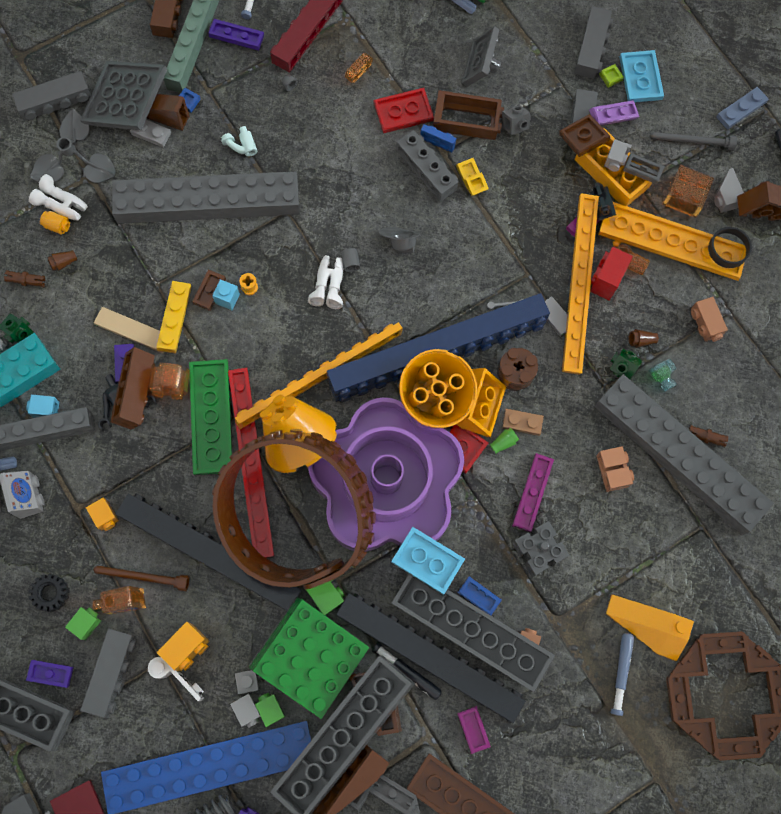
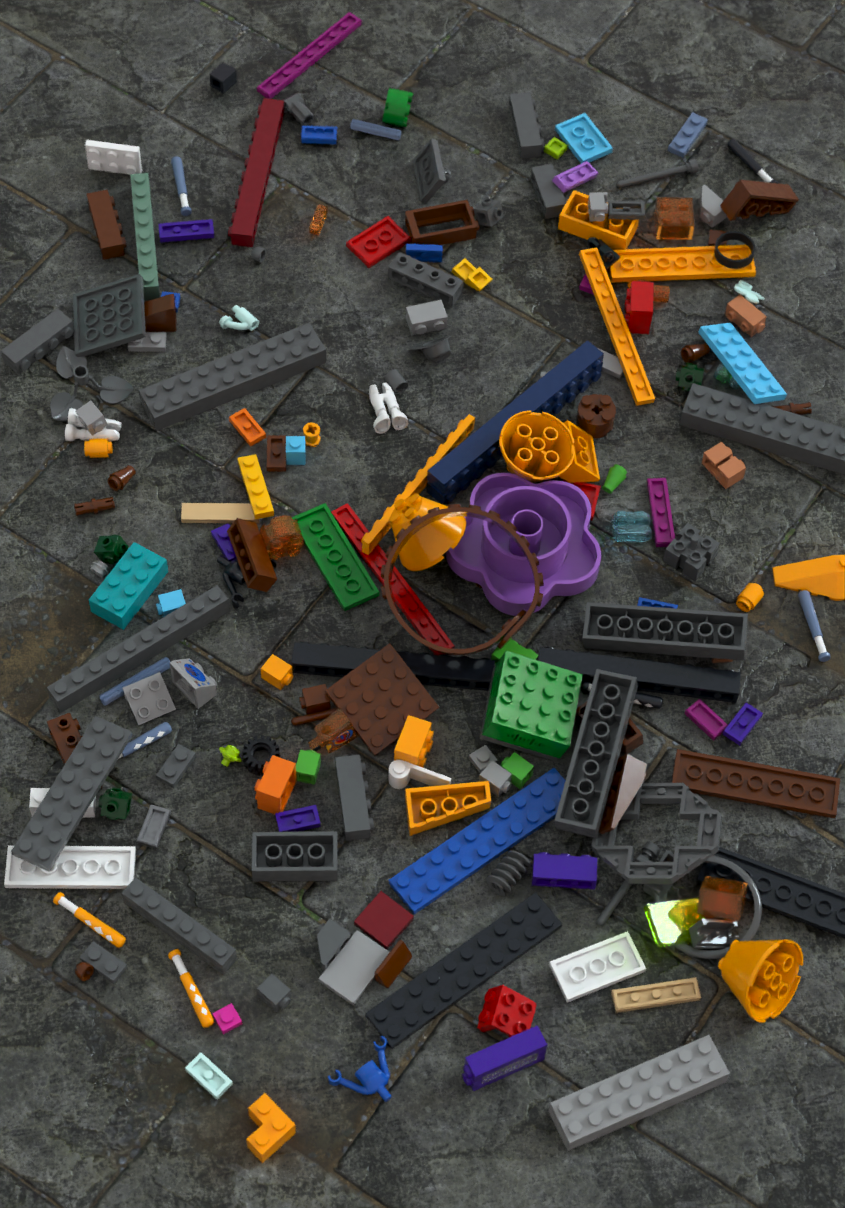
camera: 20 degrees left, 15 degrees down
medium azure plate [391,527,465,595] -> none
medium nougat plate [502,409,544,436] -> none
reddish brown tile [559,114,610,157] -> none
none -> light grey brick [75,401,108,436]
none -> lime plant [219,745,242,767]
none -> orange plate [229,408,266,447]
none -> orange brick [254,755,297,814]
none -> reddish brown brick [299,684,331,715]
none -> reddish brown plate [325,643,439,757]
none -> light orange wedge [405,781,491,836]
none -> light grey brick [406,300,448,335]
none -> clear light blue brick [611,511,652,542]
none -> medium azure plate [698,323,787,404]
none -> reddish brown tile [708,230,727,246]
none -> dark purple plate [723,703,763,746]
none -> light aqua plate [734,280,765,304]
none -> light orange brick [736,583,764,612]

